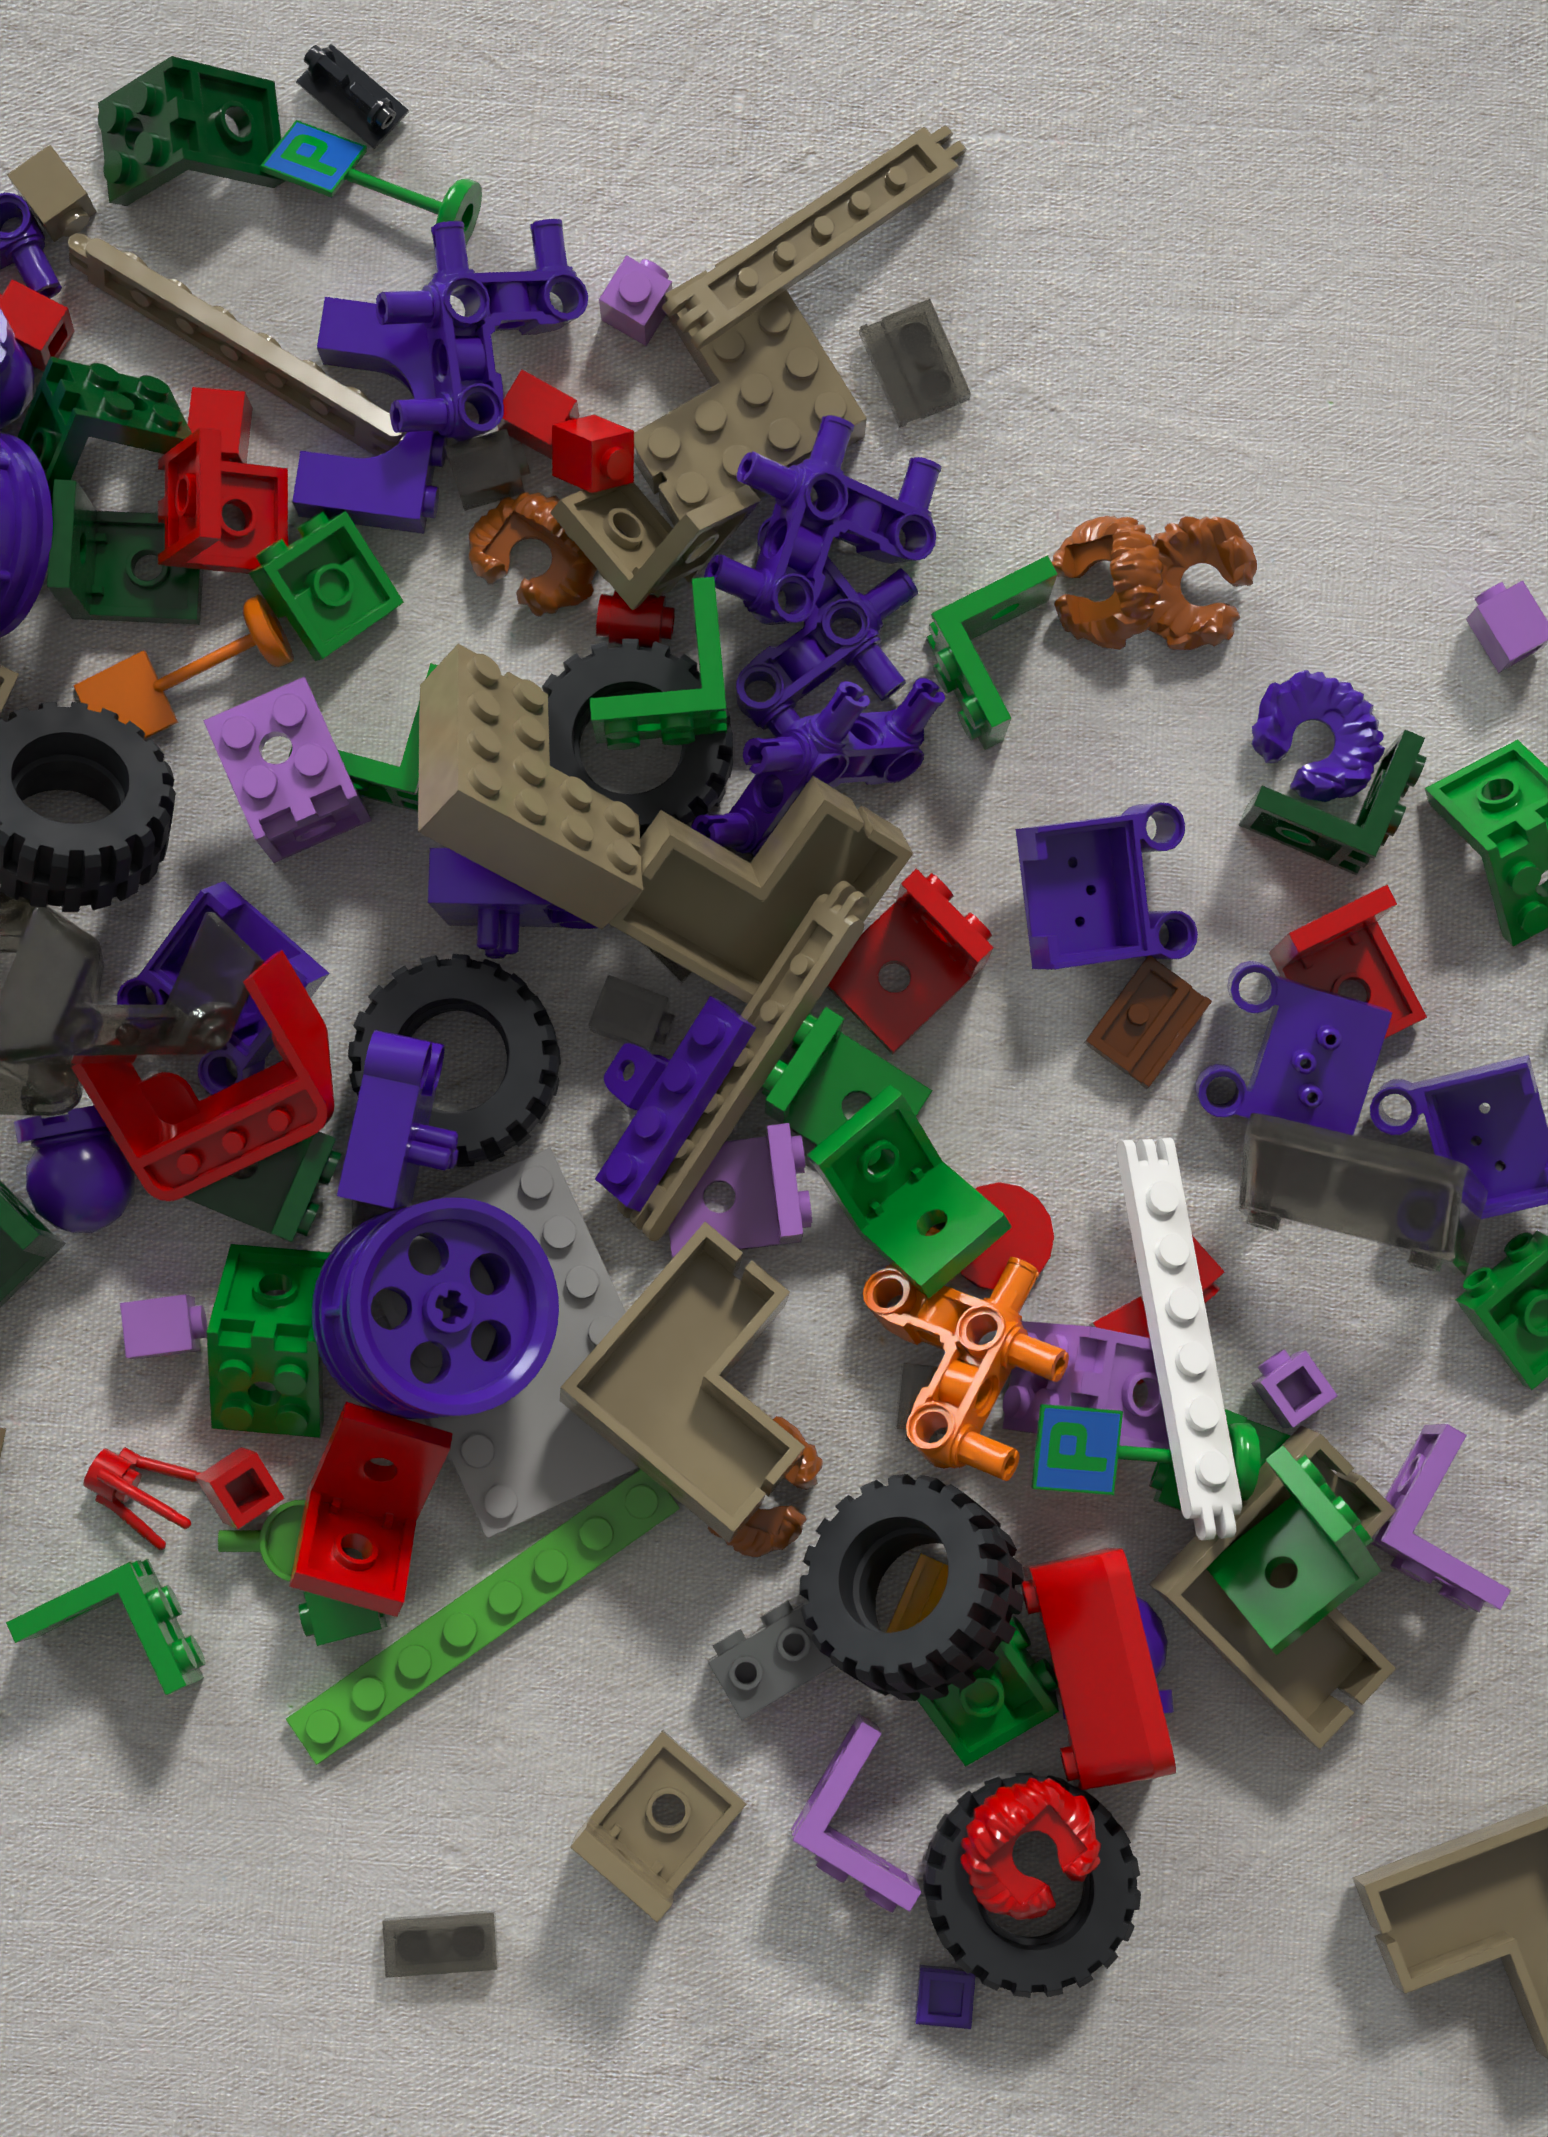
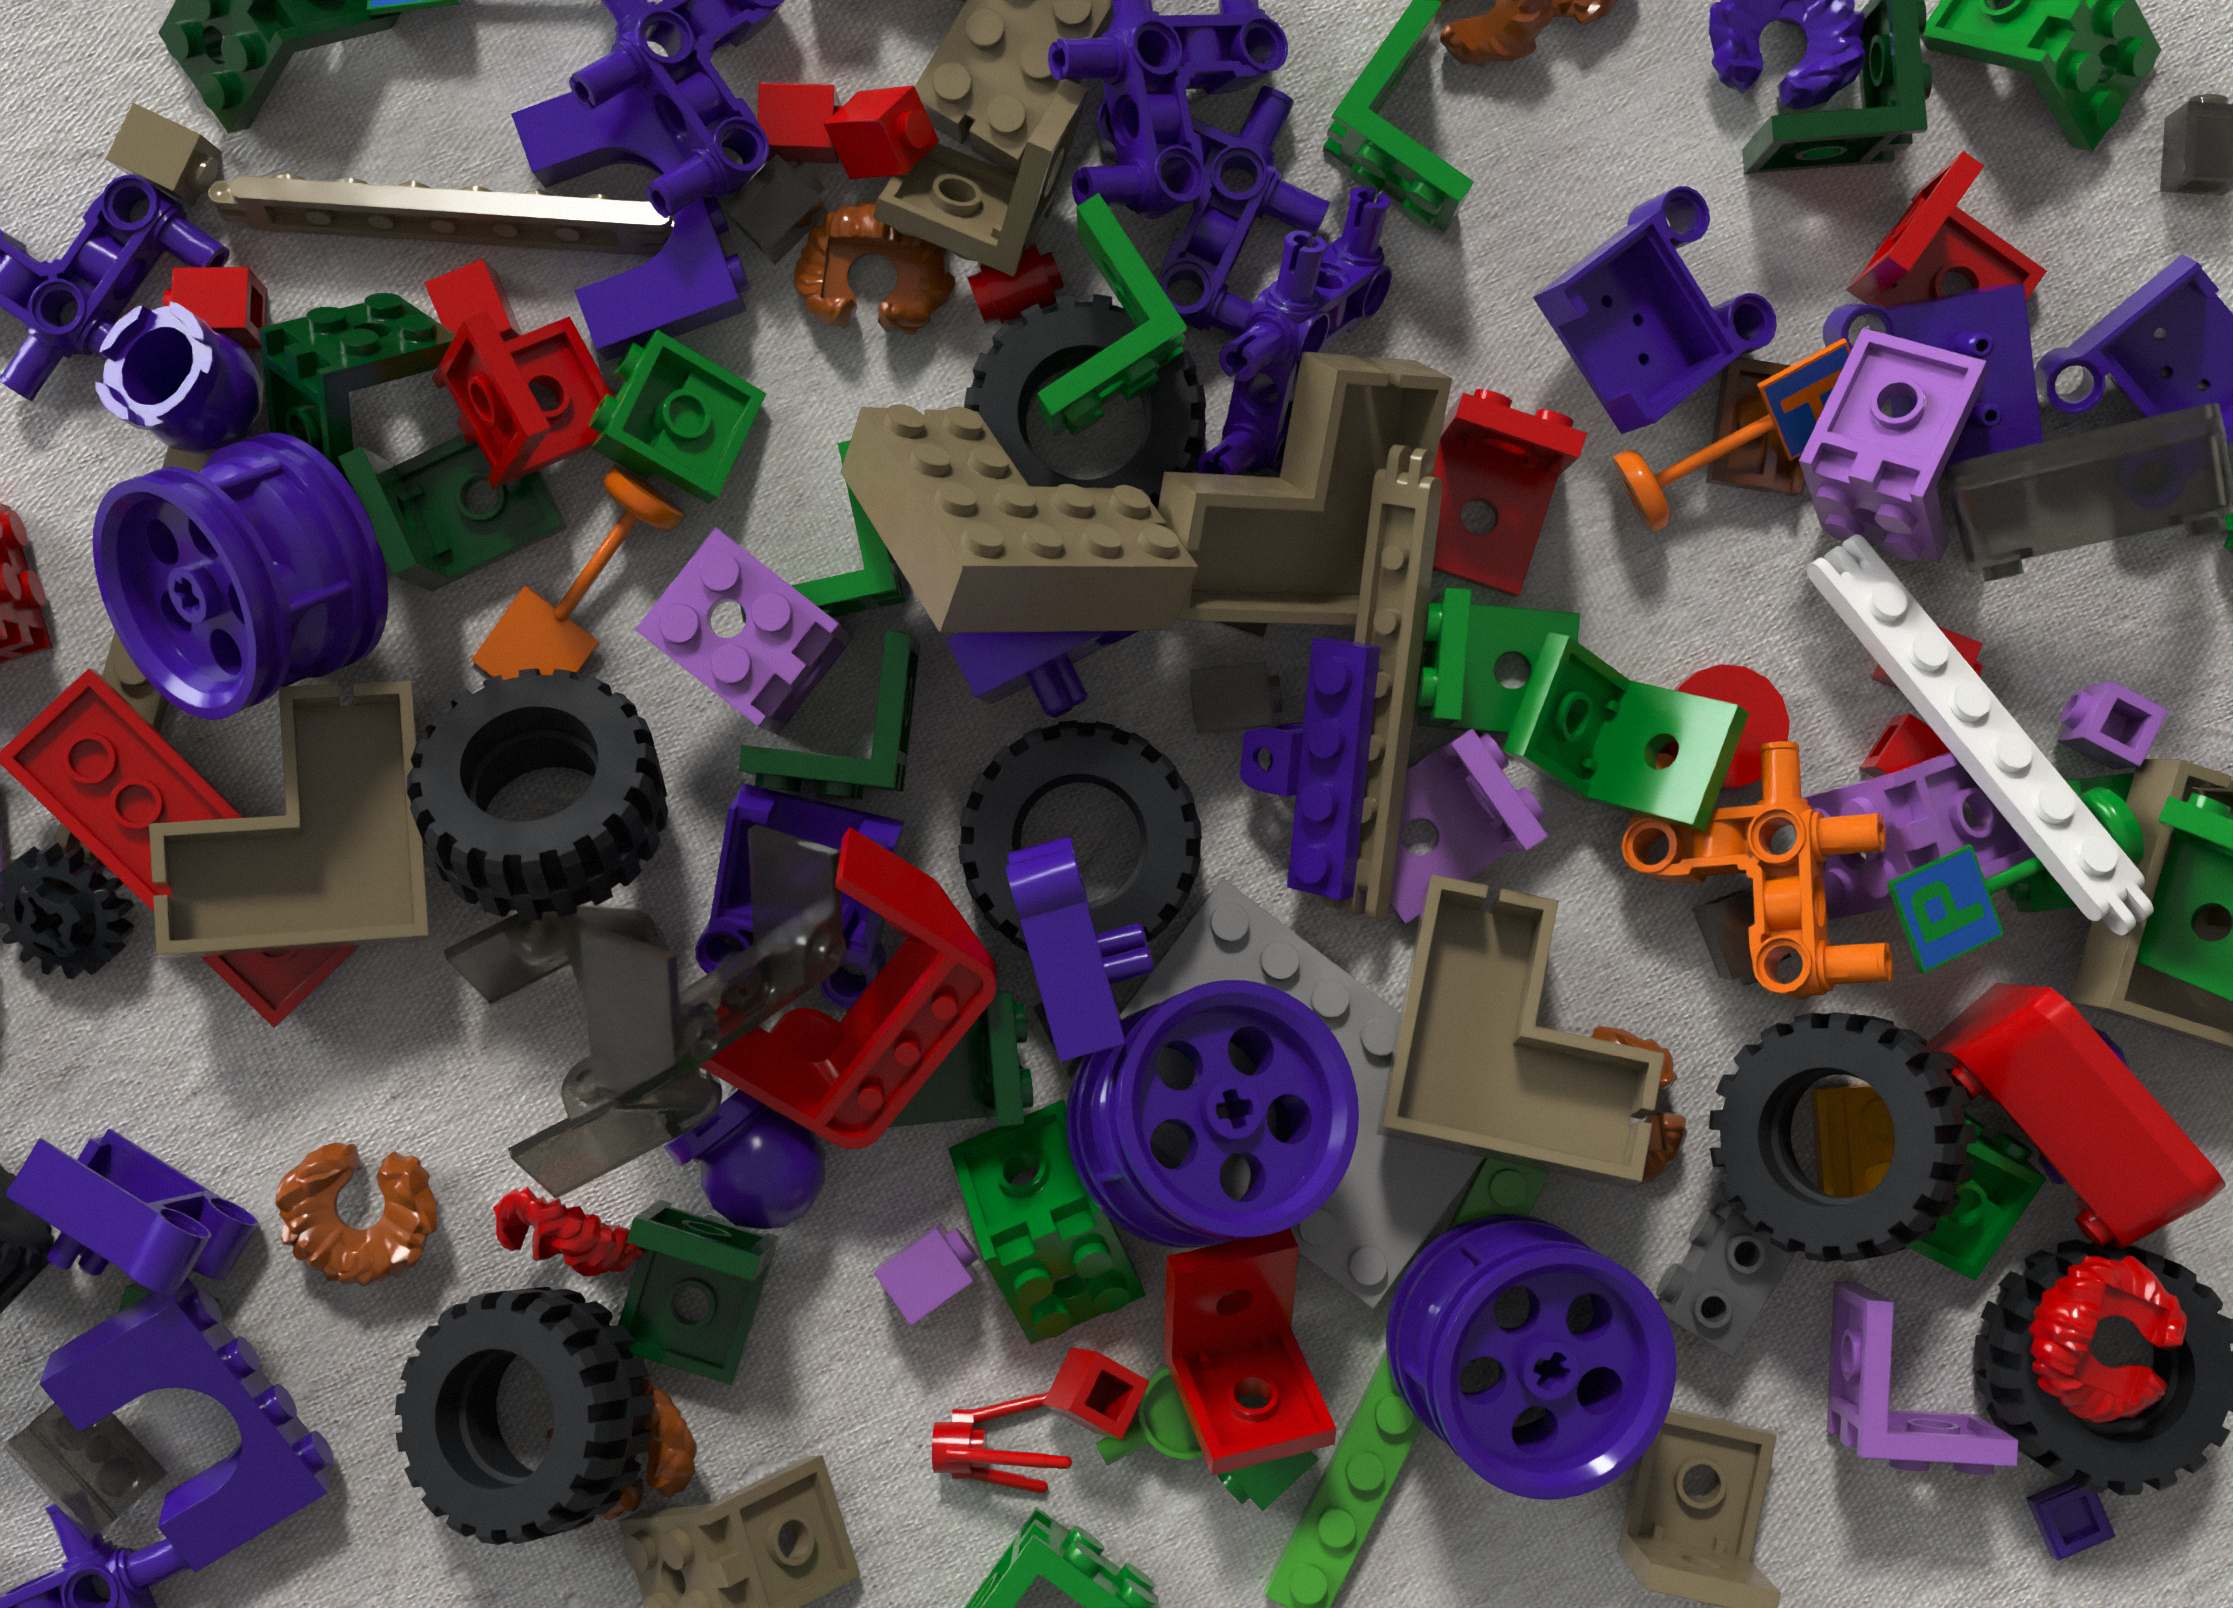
camera: 25 degrees left, 5 degrees up
none -> dark green bracket [739,630,920,799]
none -> dark purple wheel [1386,1213,1676,1500]
none -> orange piece [1612,338,1851,534]
none -> medium lavender bracket [1799,328,1989,563]

